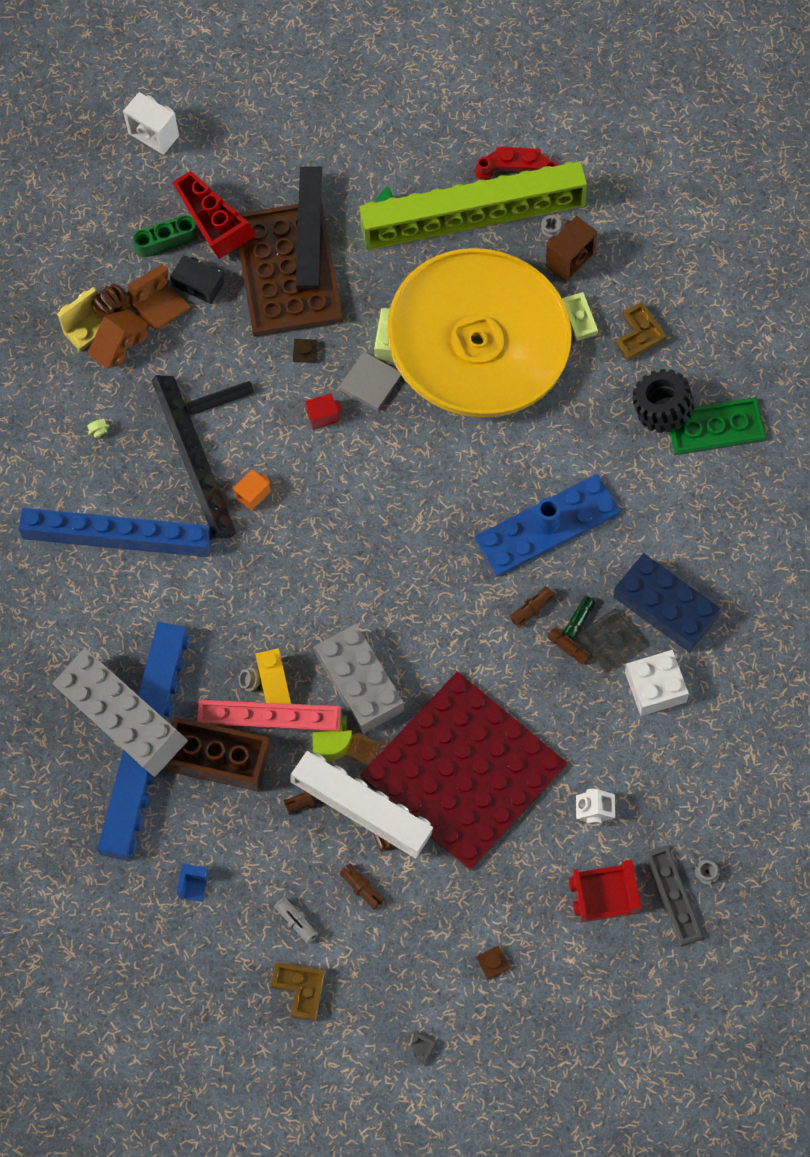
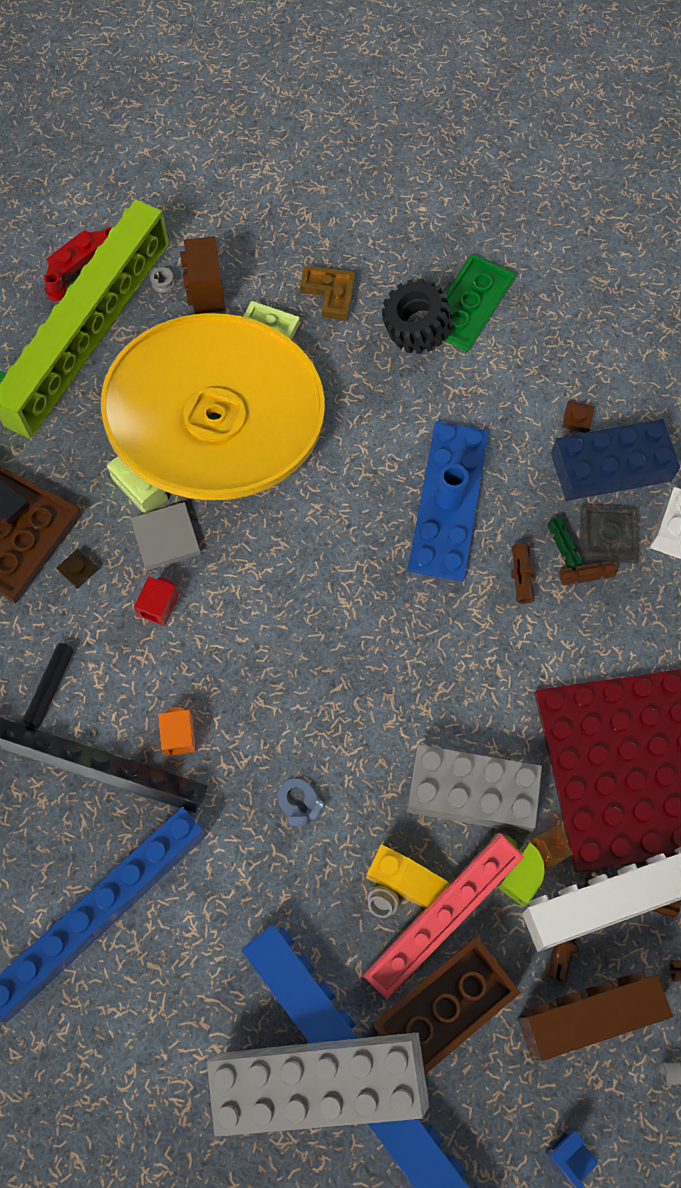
camera: 55 degrees left, 0 degrees up
none -> sand blue piece [278,779,324,826]
none -> reddish brown brick [518,971,673,1061]
none -> reddish brown plate [562,401,595,433]

